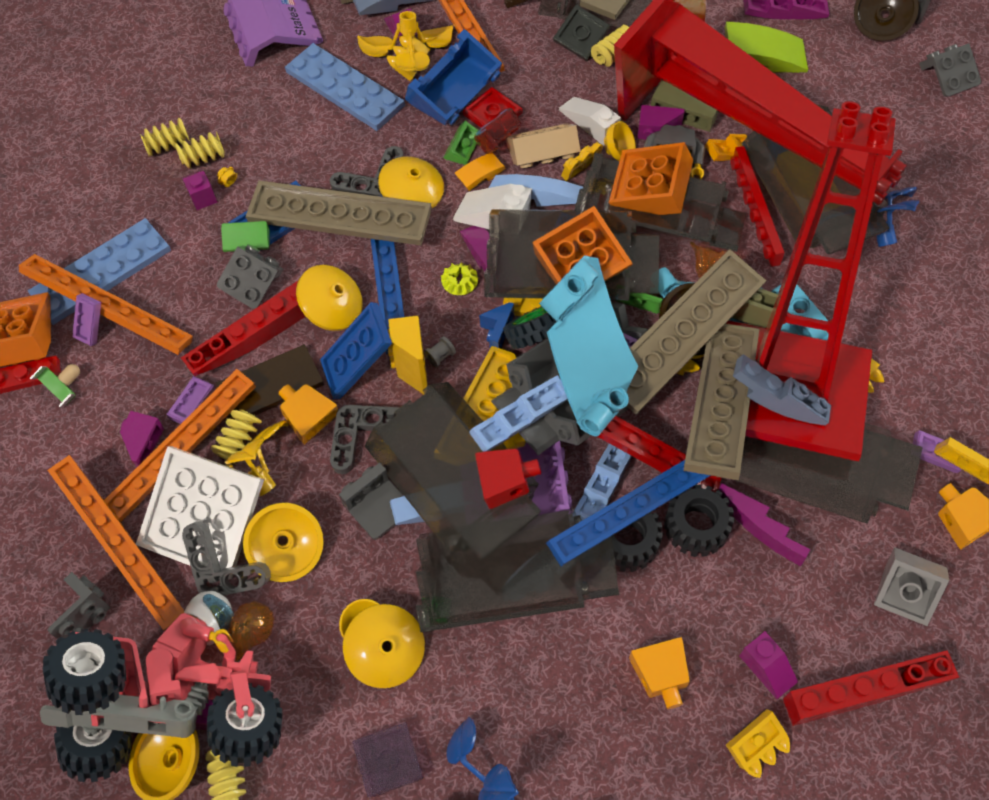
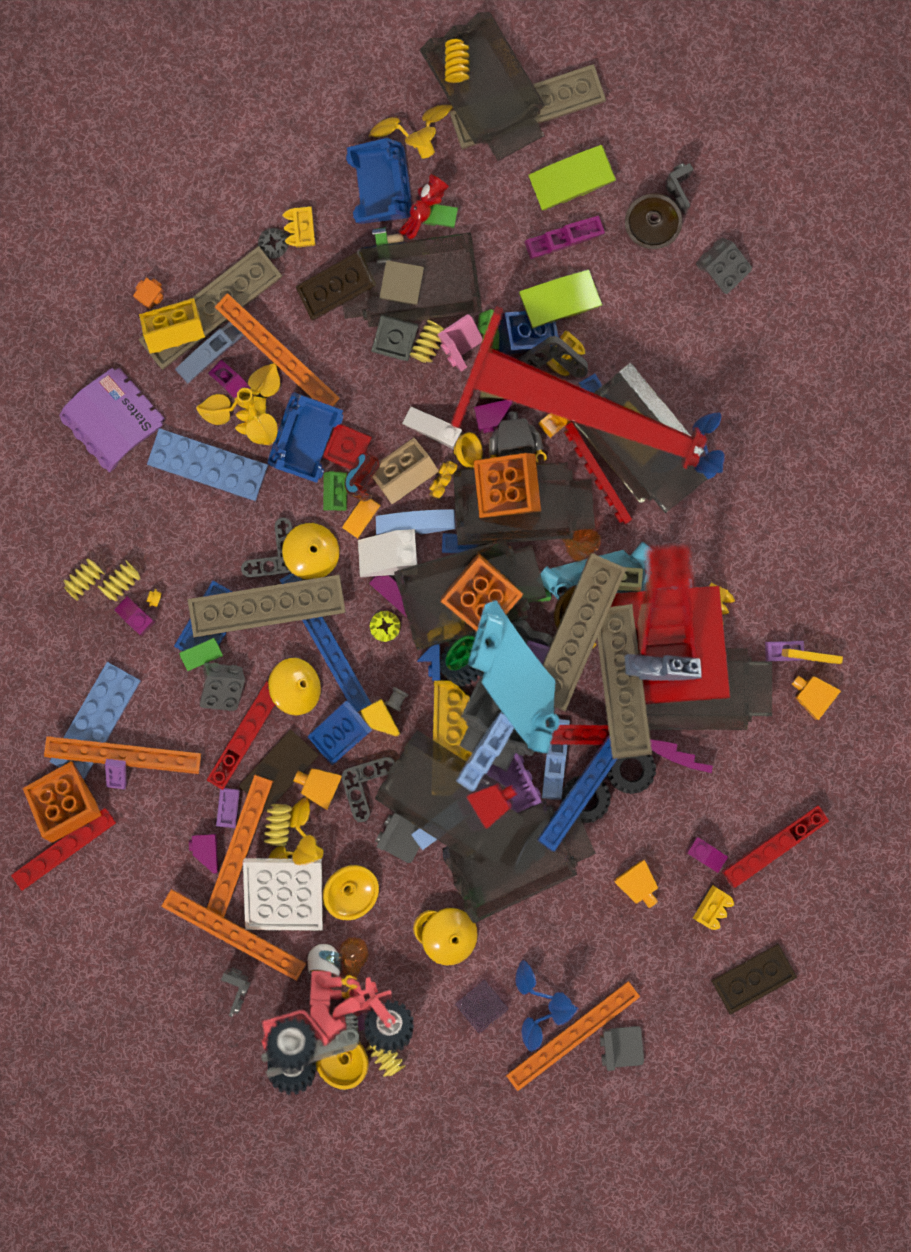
camera: 25 degrees left, 25 degrees up
piece [30,364,80,407] -> none
dark grey beam [182,521,271,595] -> none
light grey slope [874,547,949,626] -> none

